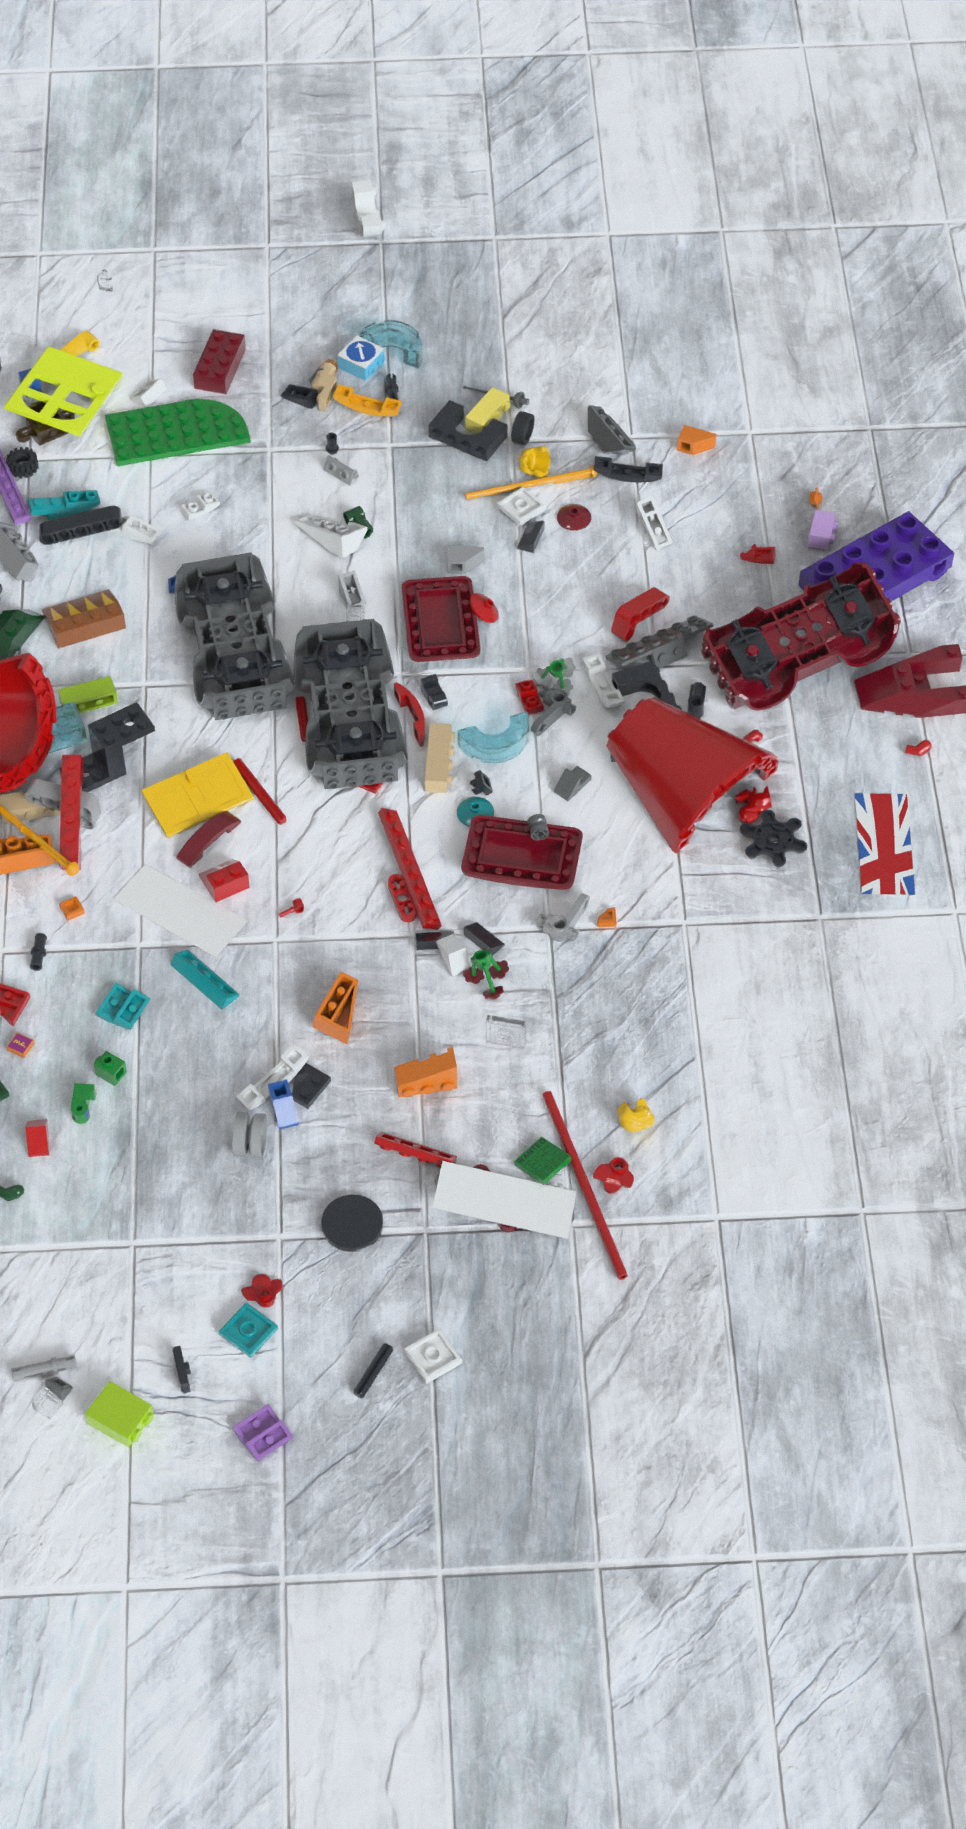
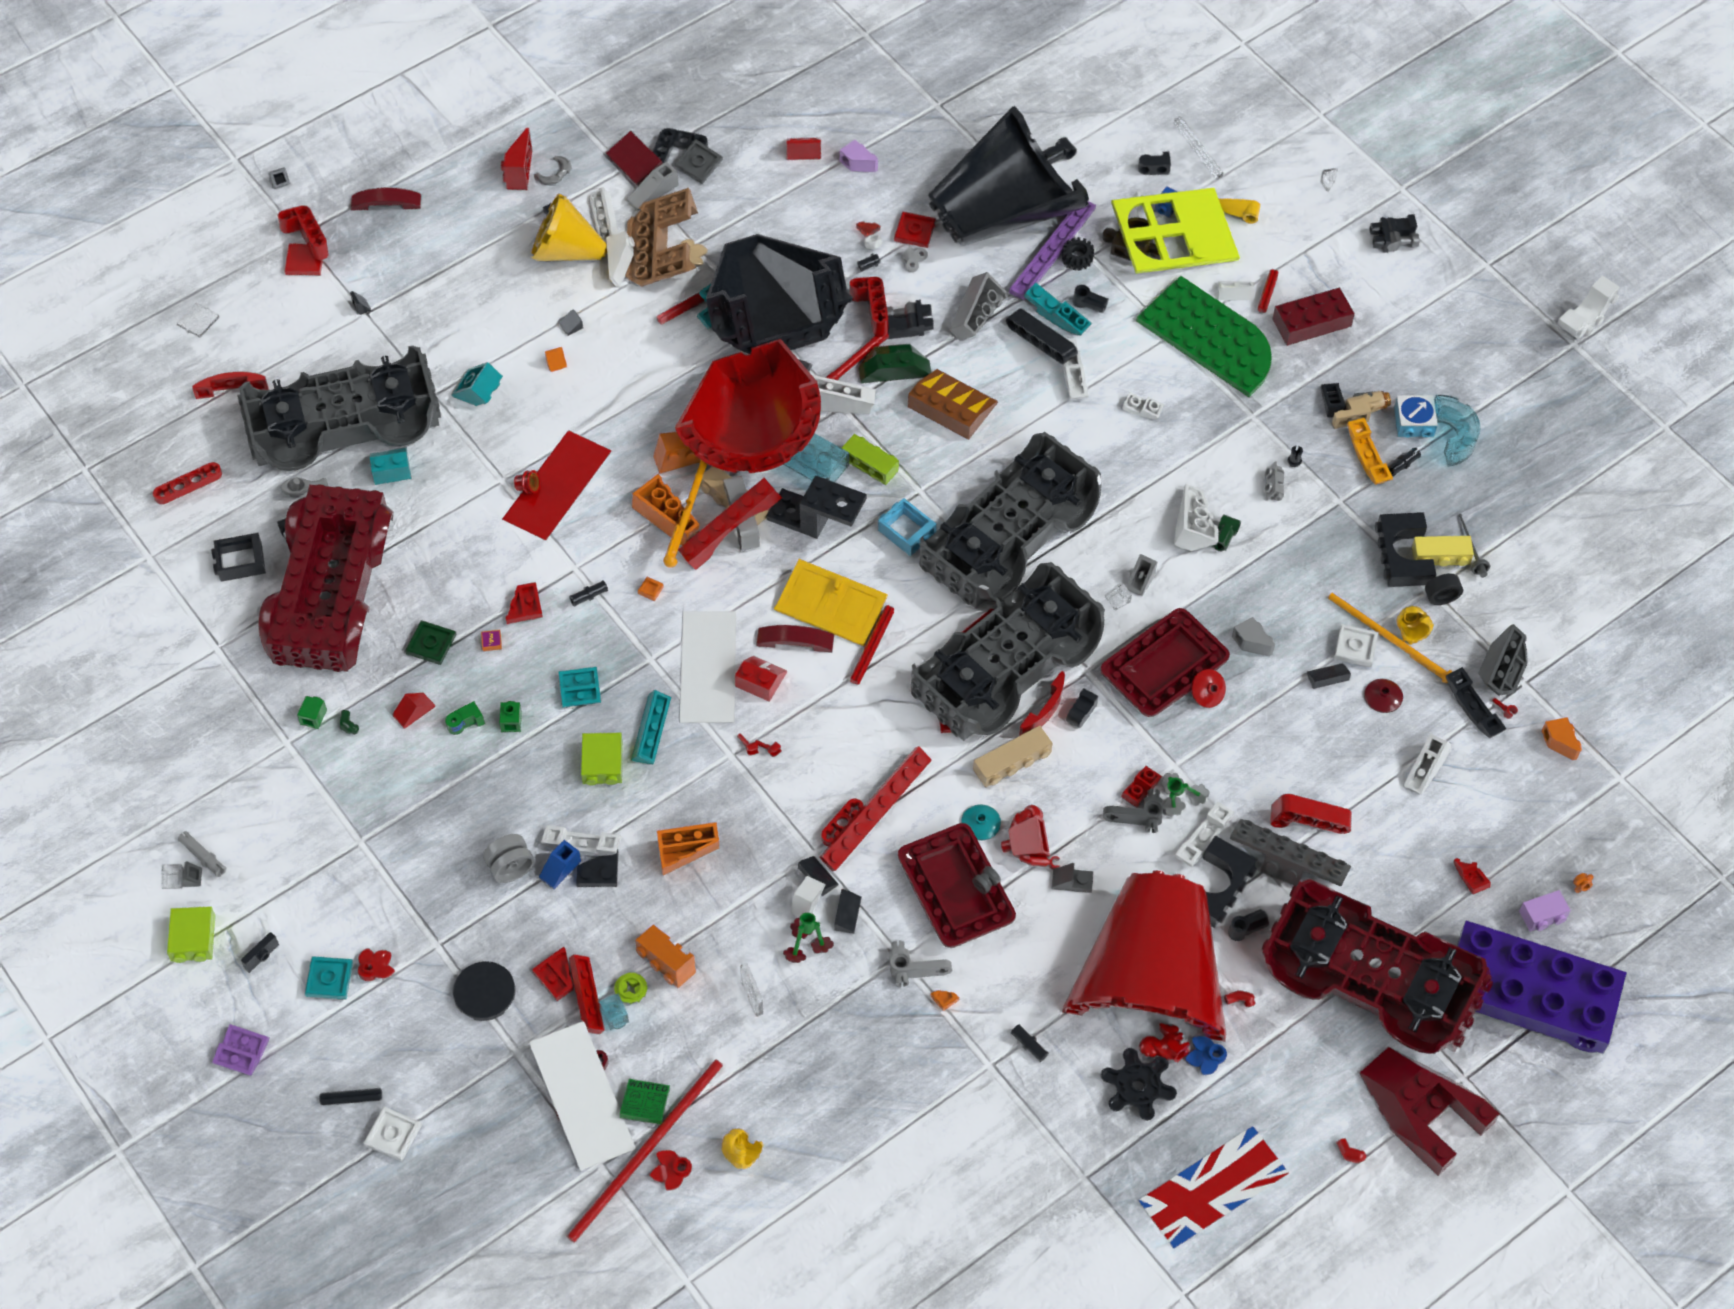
camera: 55 degrees right, 5 degrees up
clear light blue brick [458,712,529,763] -> none
black tile [469,770,493,795] -> none
none -> red wing [532,946,574,1001]
none -> lime brick [581,732,623,785]
none -> clear light blue brick [599,994,629,1030]
none -> lime gear [614,973,648,1004]
none -> red hand [737,733,759,755]
none -> medium azure window [878,498,937,557]
none -> torso [1001,805,1060,869]
none -> black pin [1010,1024,1049,1062]
none -> black piece [1072,285,1109,313]
none -> blue plate [1186,1036,1227,1075]
none -> red axle [1257,269,1279,313]
none -> black hips [1369,214,1419,253]
none -> red hand [1492,698,1518,719]

